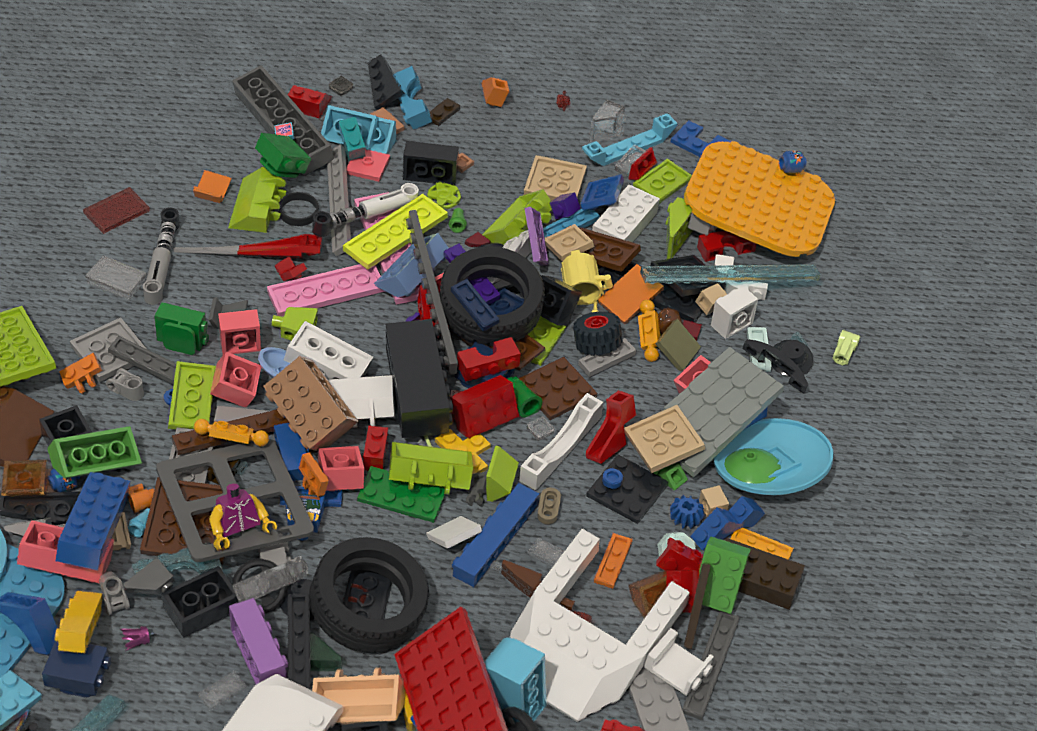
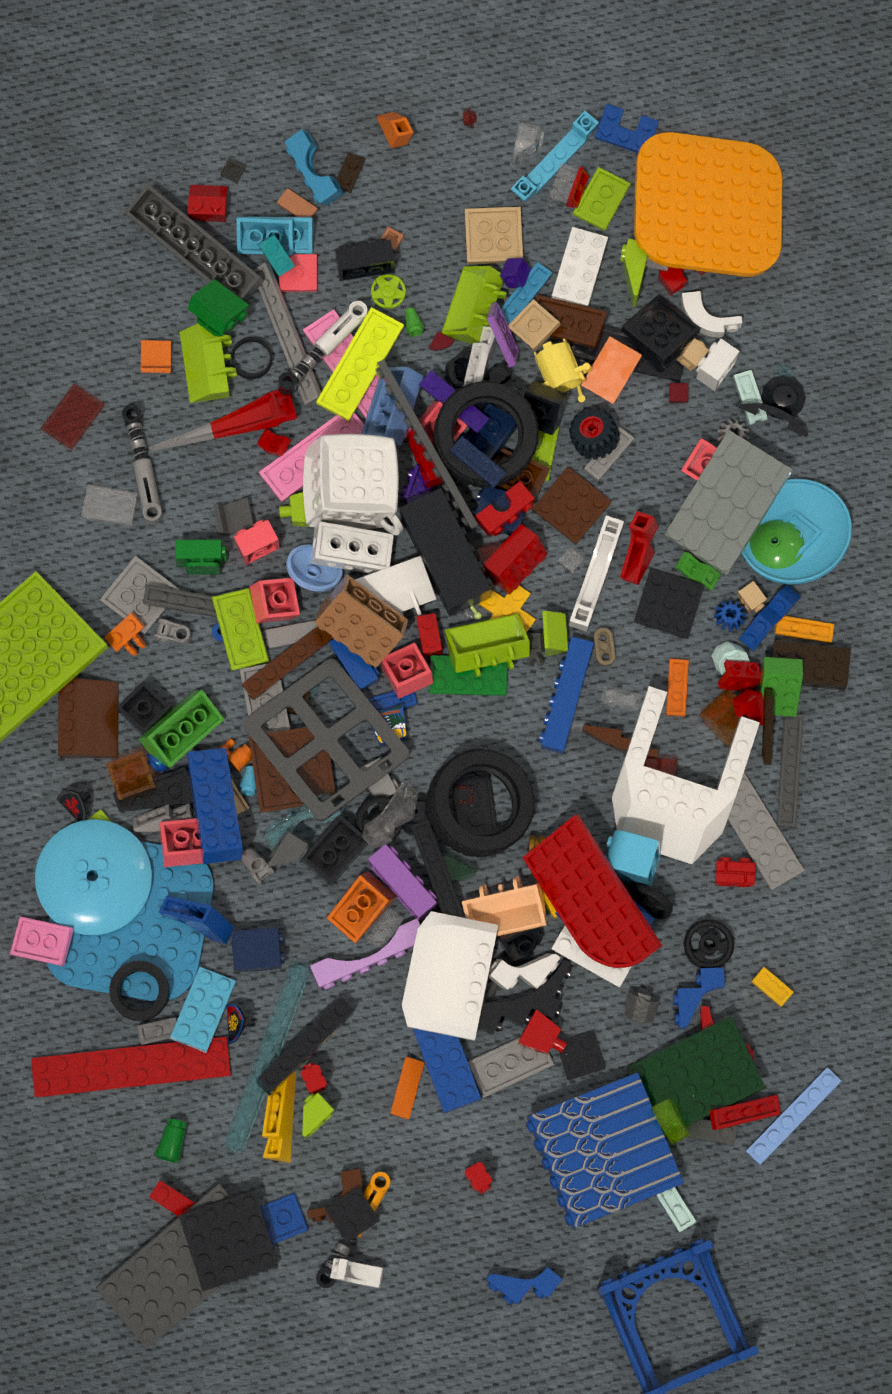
camera: 15 degrees left, 30 degrees up
yellow brick [55,591,102,653] -> none
flat silver piece [120,626,154,651] -> none
light orange plate [194,419,269,447] -> none
torso [209,484,277,550] -> none
tile [274,122,294,140] -> none
orange hinge [299,452,329,497] -> none
black wing [368,54,405,110] -> none
white tile [426,516,482,549] -> none
green plant [508,376,543,418] -> none
blue plate [581,174,624,210] -> none
blue tile [602,468,623,489] -> none
tan plate [624,405,705,473] -> none
light orange plate [638,300,660,362] -> none
clear light blue plate [640,264,820,284] -> none
white panel [644,628,714,696] -> none
olive tile [656,319,701,371] -> none
reddish brown head [658,308,682,334] -> none
blue head [779,151,807,174] -> none
yellowish green piece [832,330,860,365] -> none
none -> white piece [303,434,403,535]
none -> lavender arch [310,919,420,990]
none -> orange slope [327,871,397,943]

